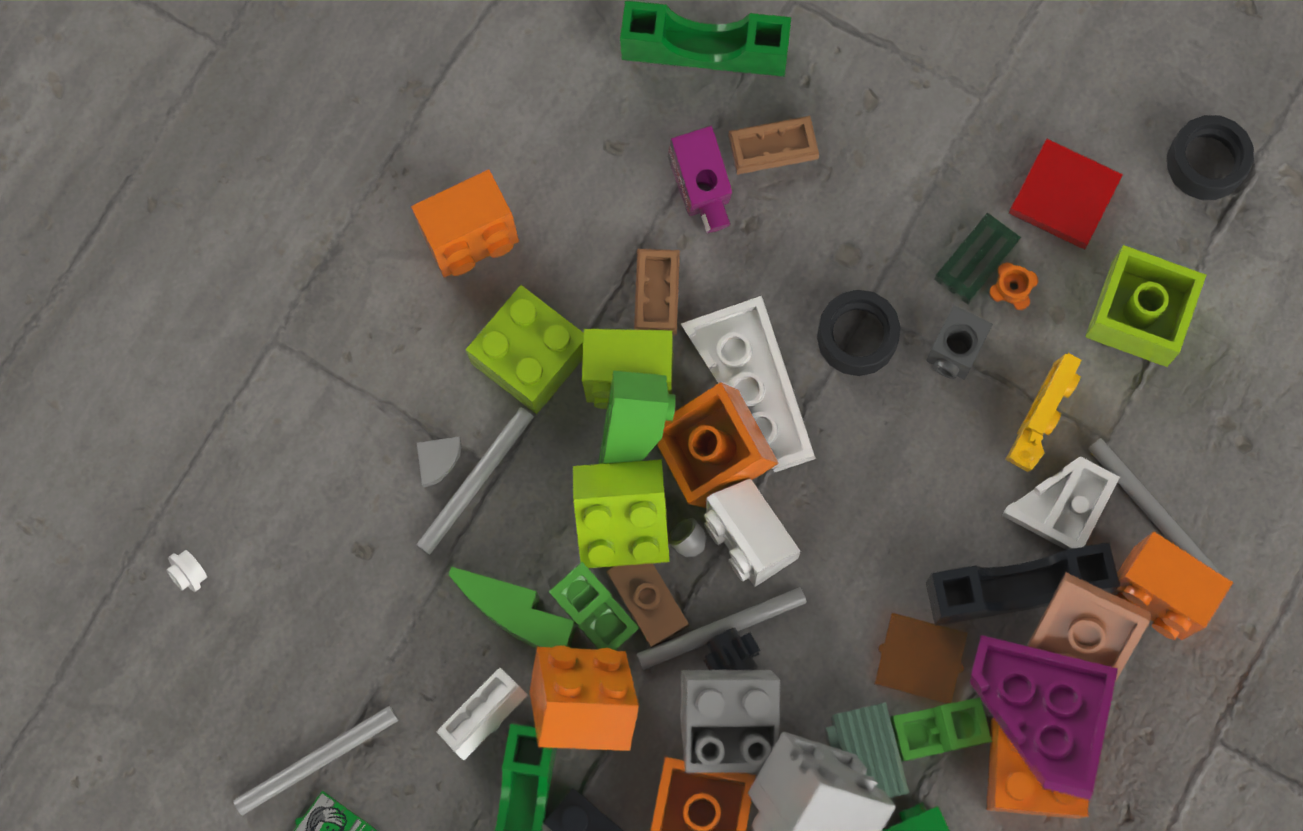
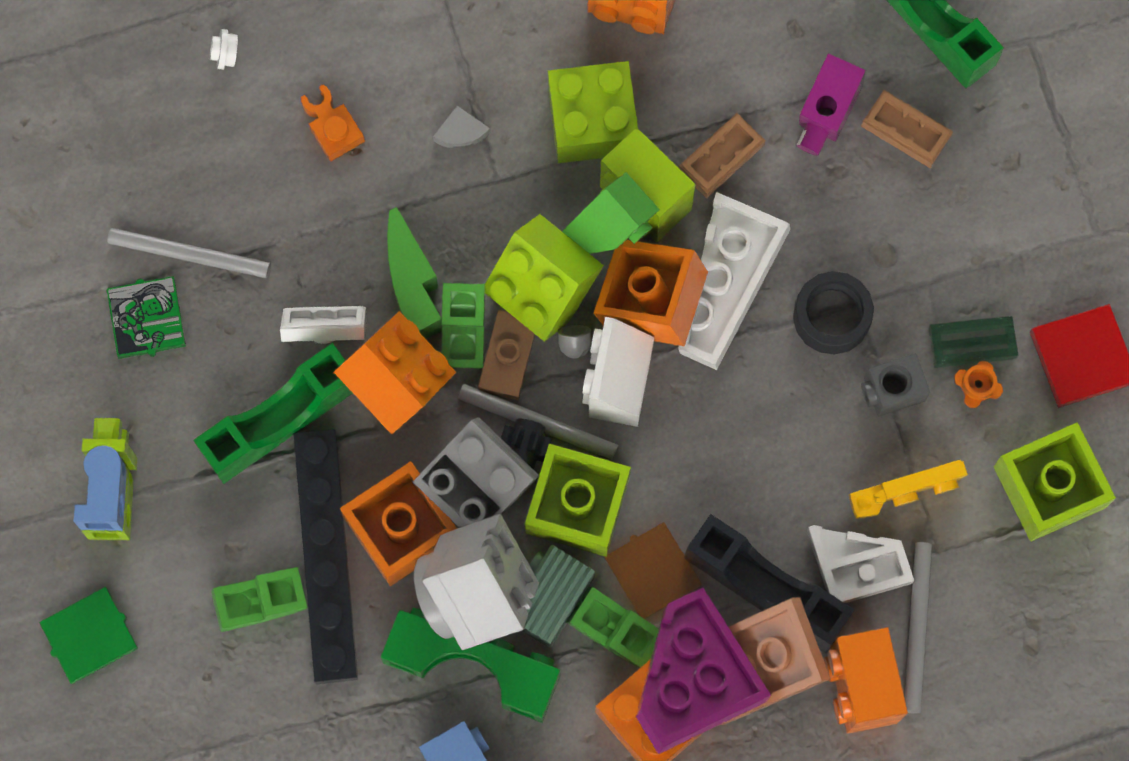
camera: 40 degrees right, 0 degrees up
light grey bar [416,407,534,555] -> none
none -> orange plate [301,85,365,162]
none -> lime brick [525,444,631,557]

